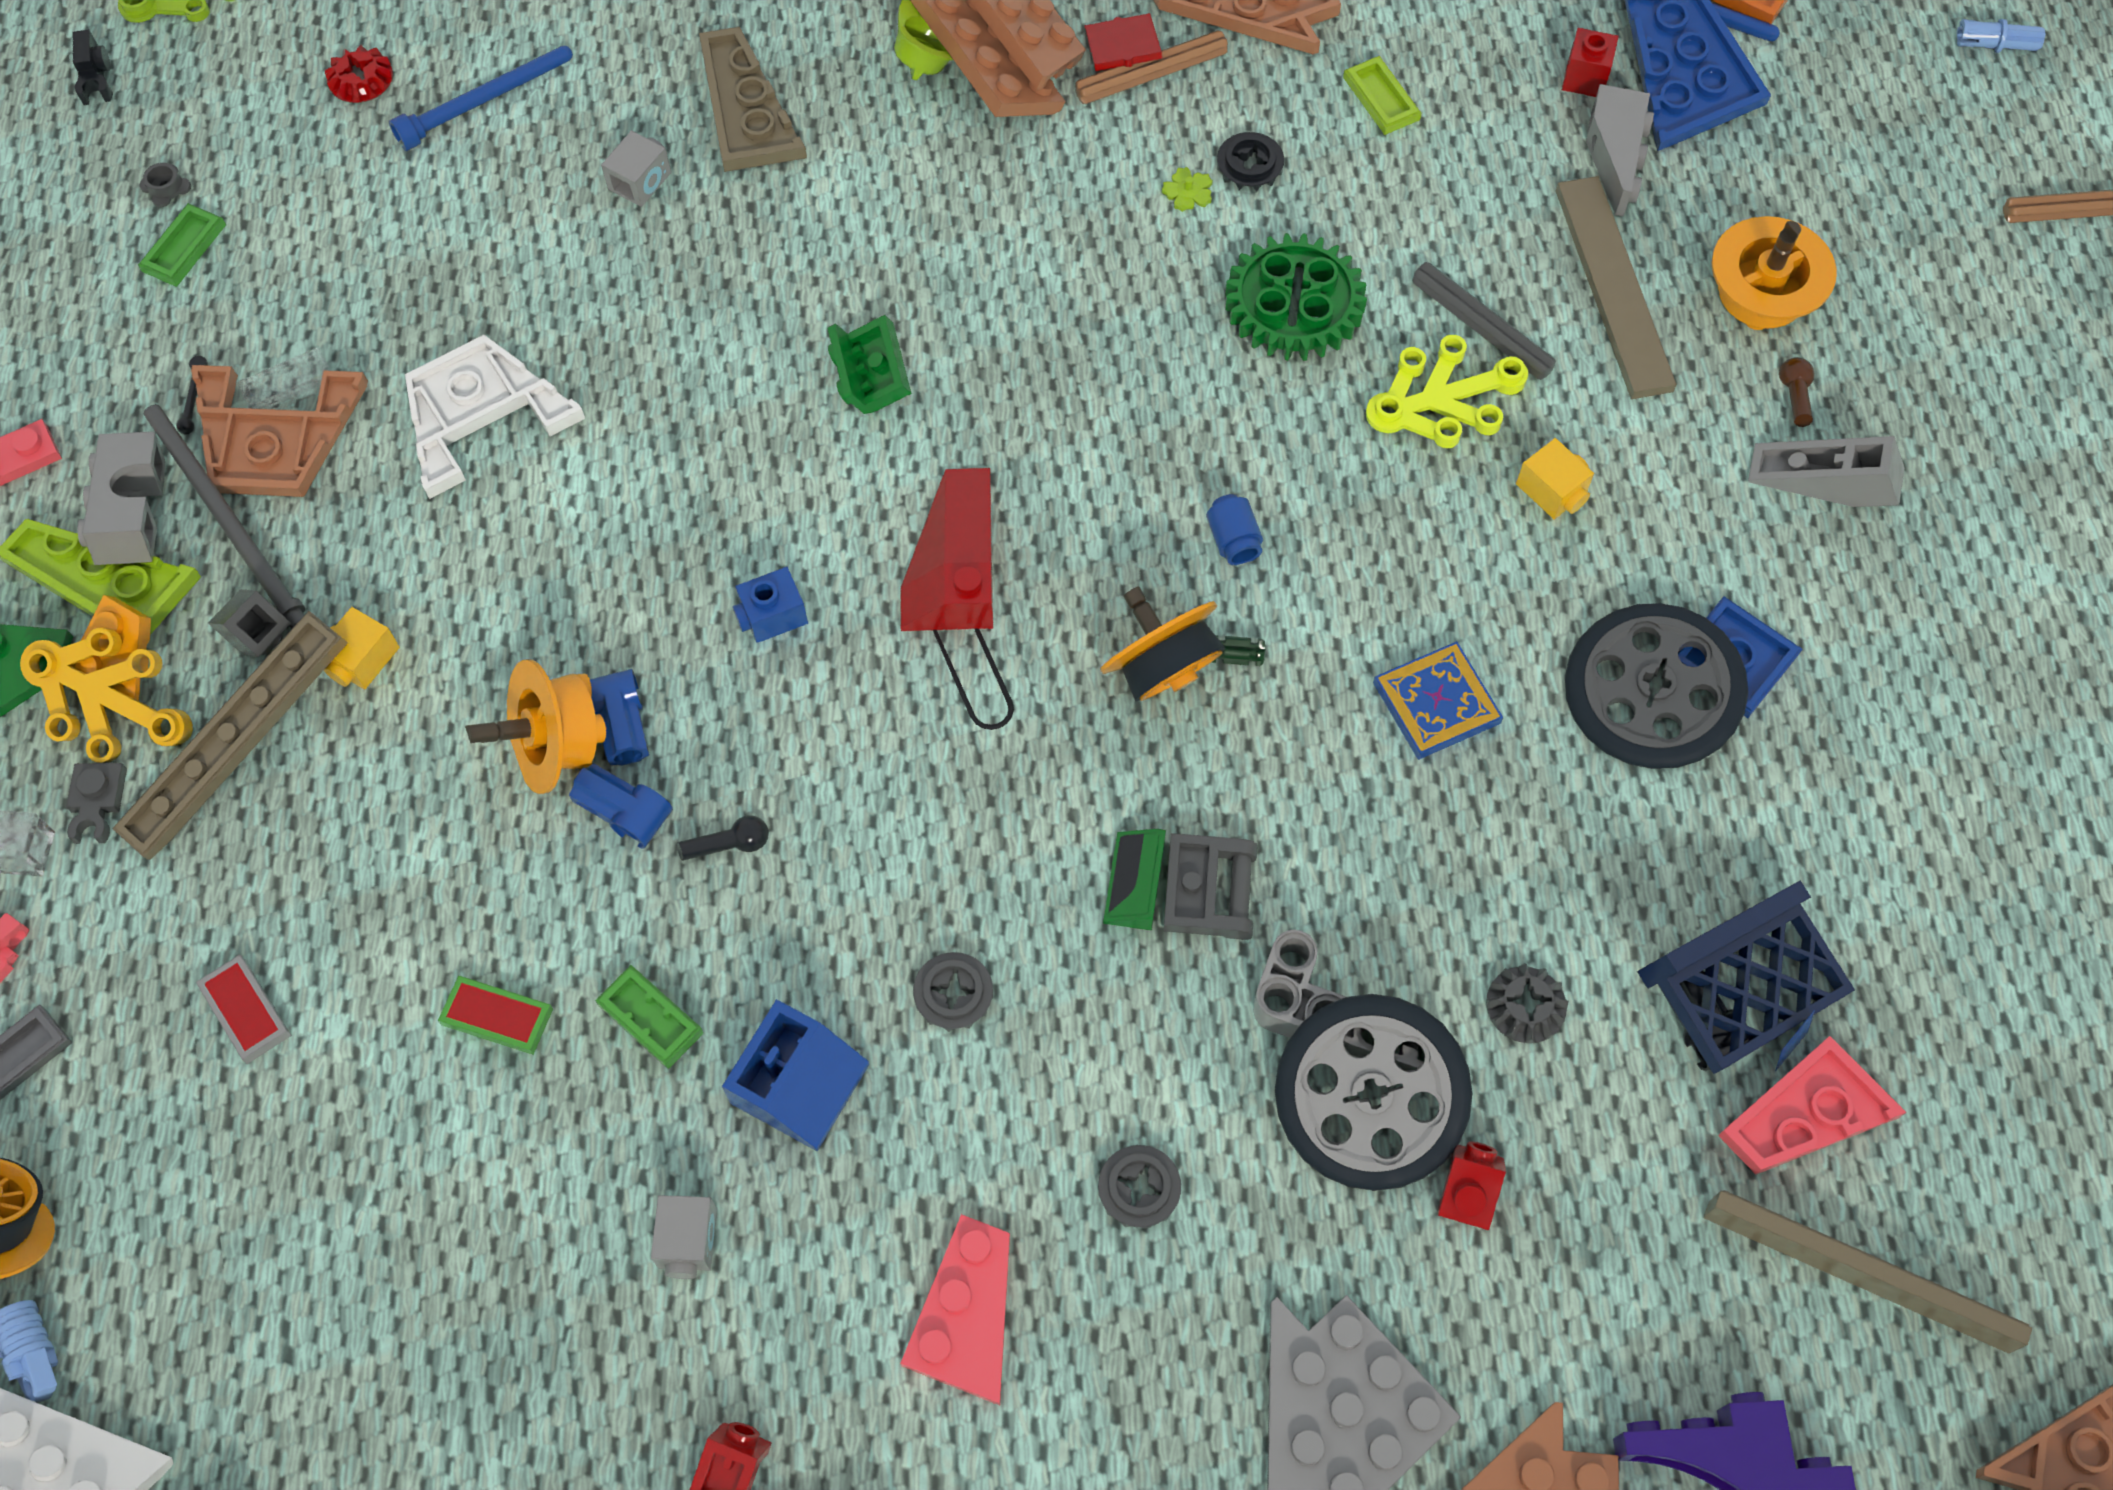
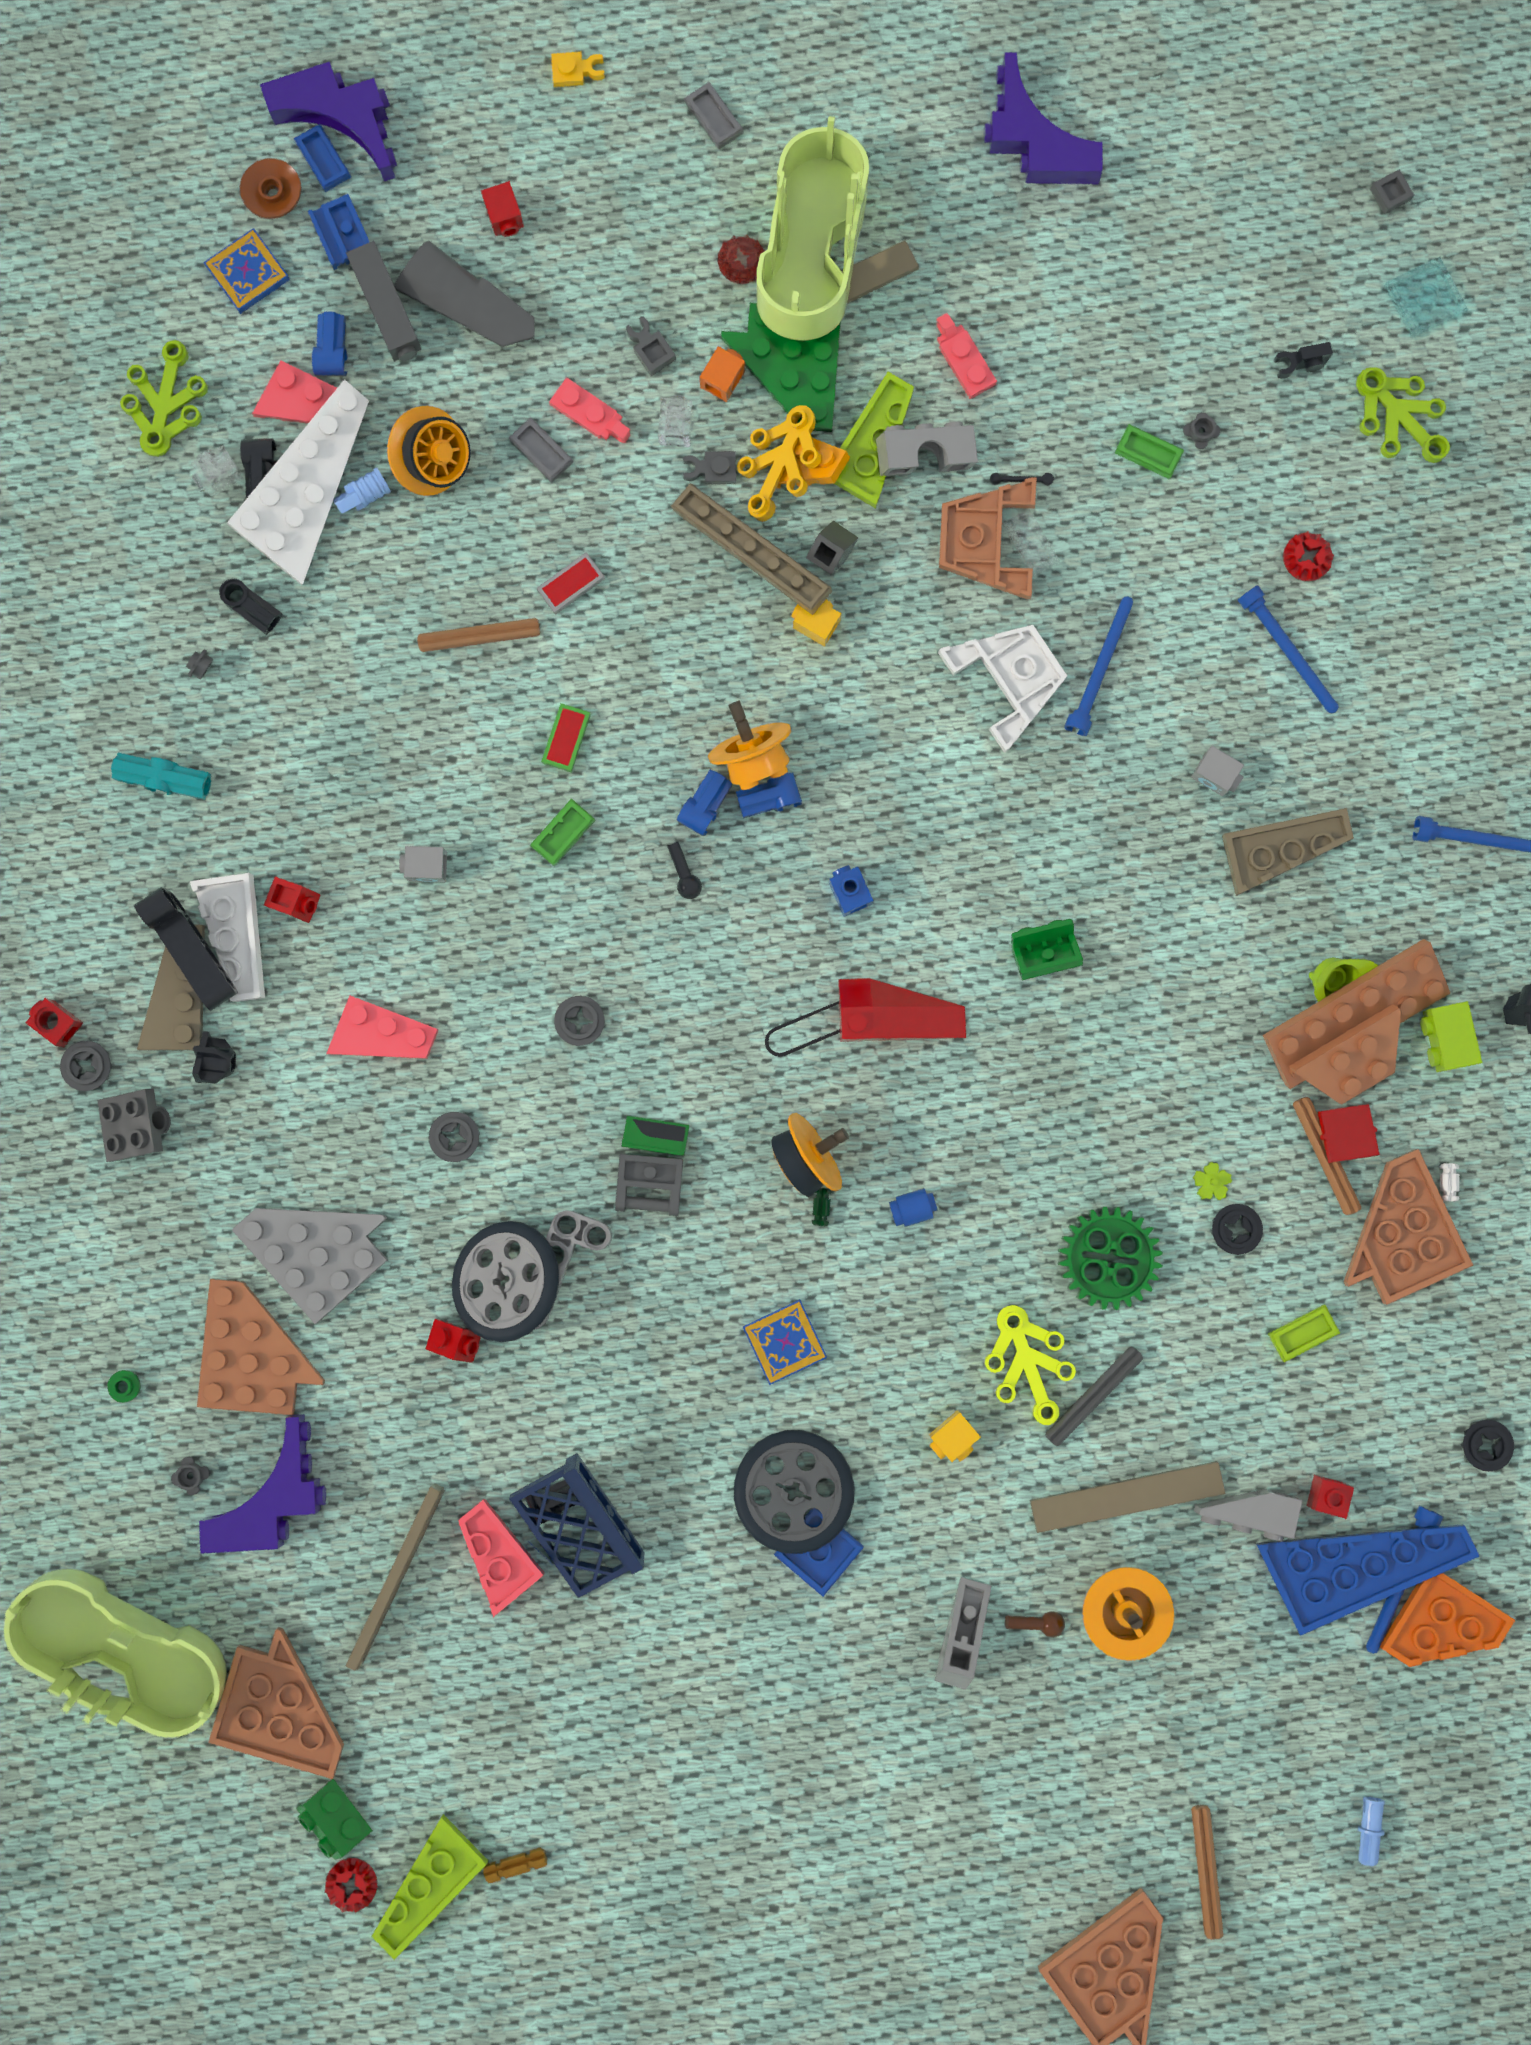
camera: 90 degrees right, 20 degrees up
dark grey bar [143,404,305,629] -> none
blue slope [722,999,869,1151] -> none
dark grey gear [1486,963,1569,1043] -> none
none -> medium nougat axle [417,618,540,652]
none -> blue piece [1064,596,1133,736]

